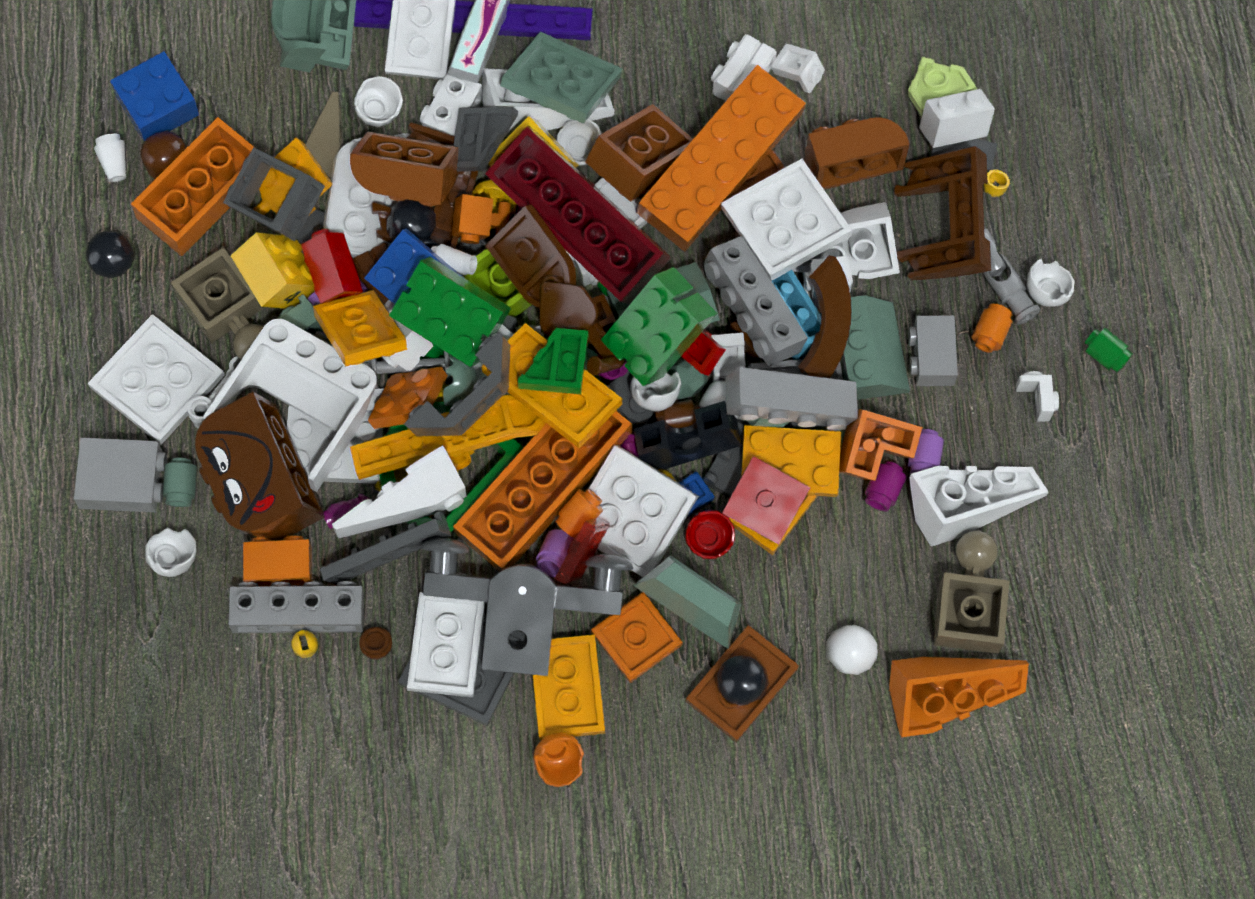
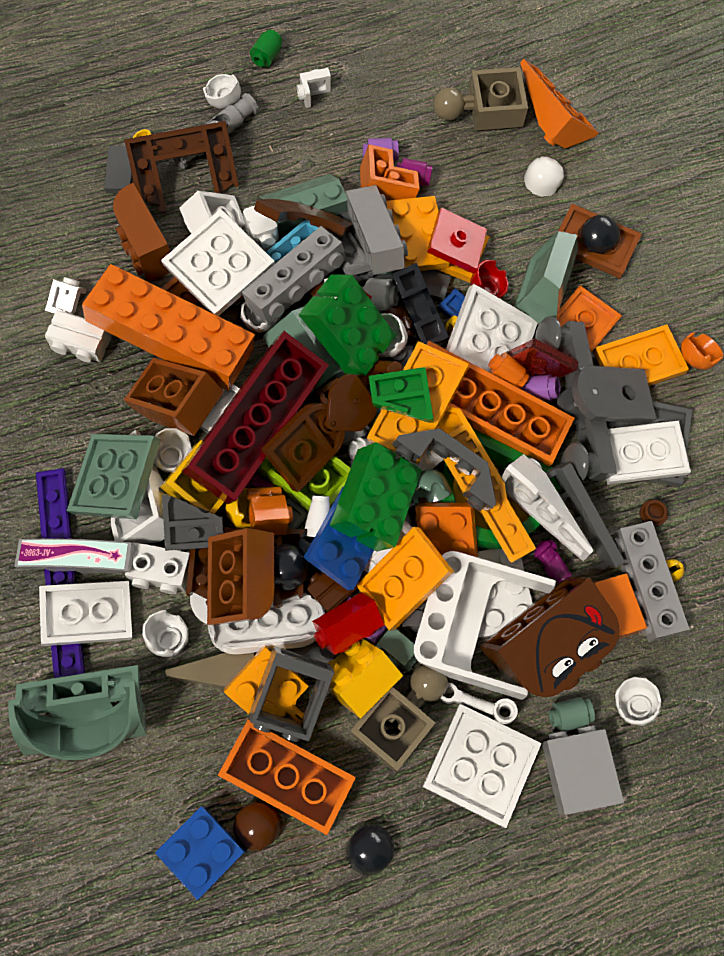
camera: 105 degrees left, 0 degrees up
white cone [94,134,126,182] -> none
yellowish green plate [908,57,977,117] -> none
light grey brick [908,315,958,386] -> none
white wedge [909,466,1048,547] -> none
white brick [919,89,995,148] -> none
orange brick [972,303,1012,353] -> none

